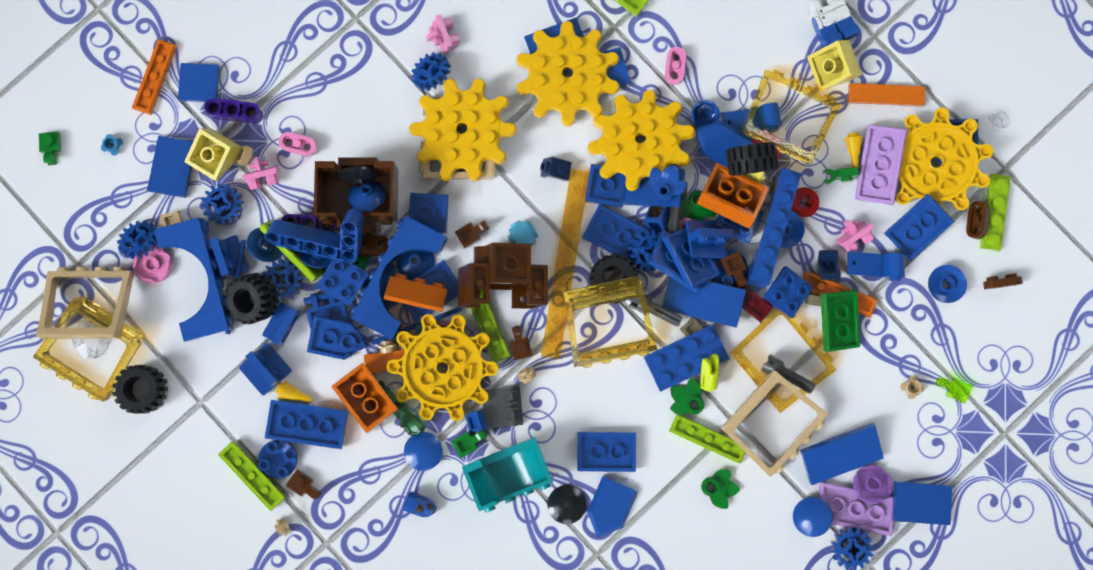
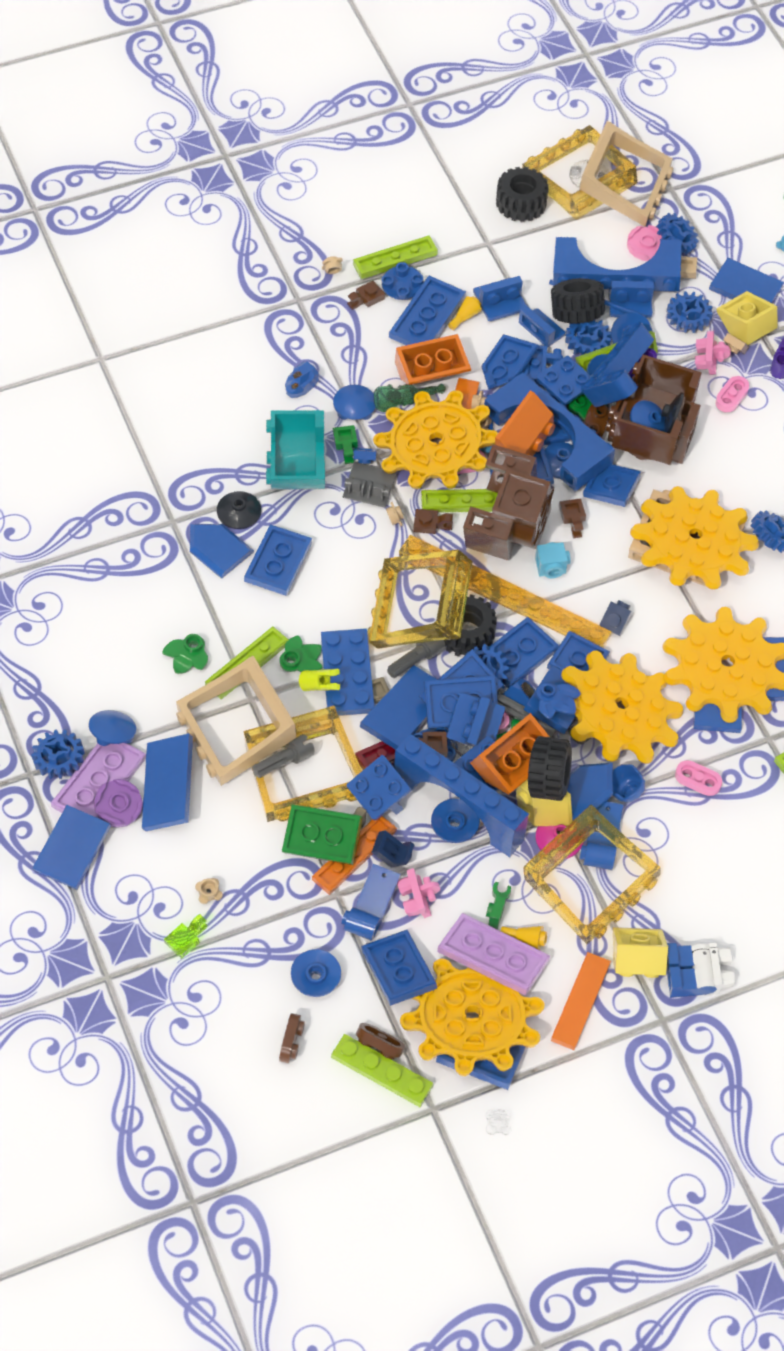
camera: 105 degrees right, 25 degrees down
red gear [791,187,819,218] -> none

